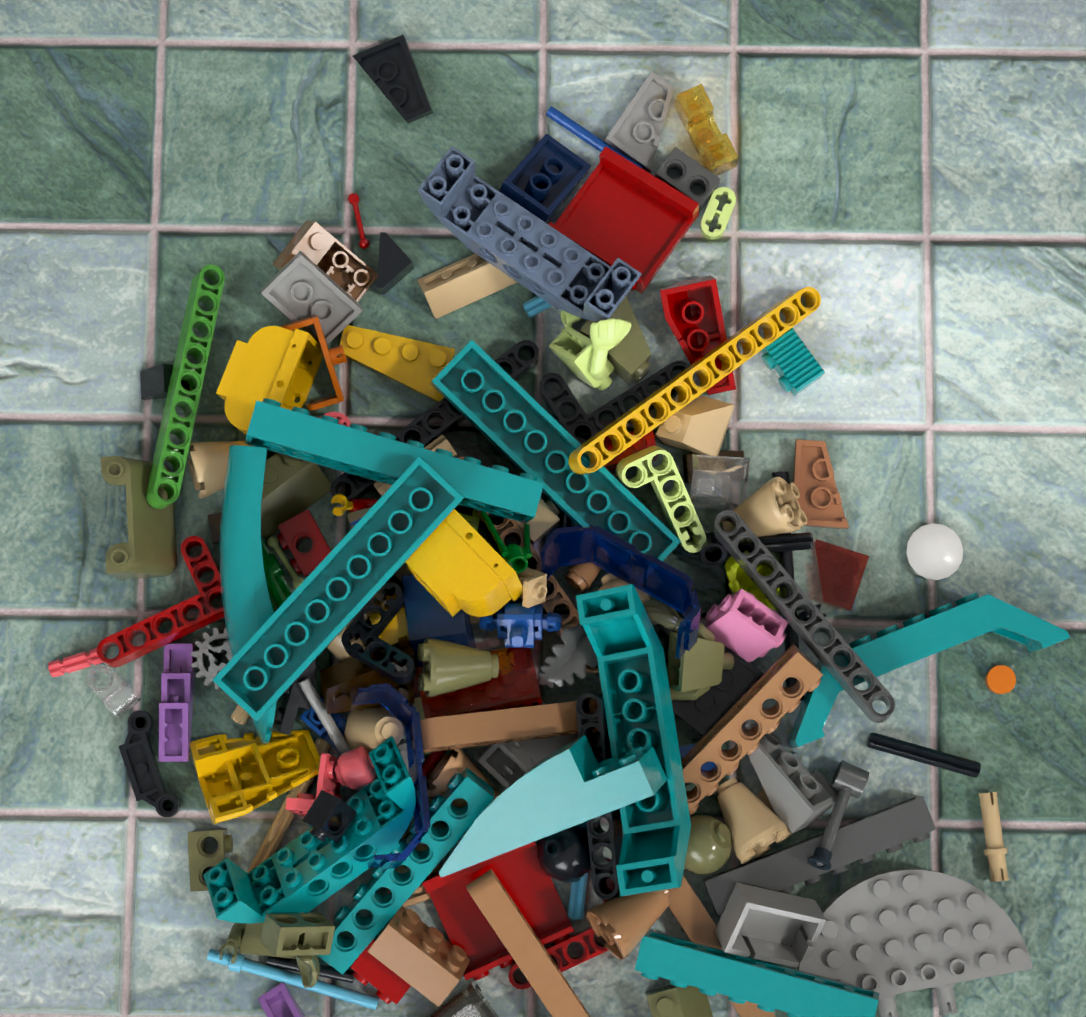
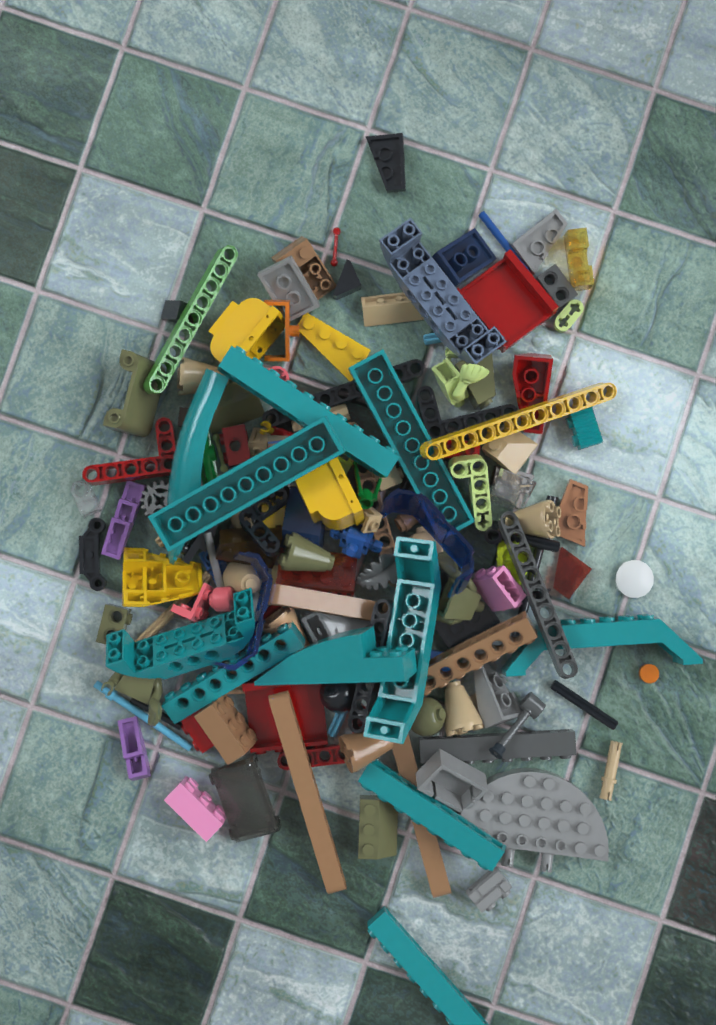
camera: 15 degrees right, 5 degrees up
coral axle [48,648,104,677] -> none
olive brick [261,913,335,956] -> none
black brick [302,790,357,843] -> none
none -> tan bracket [248,427,270,457]

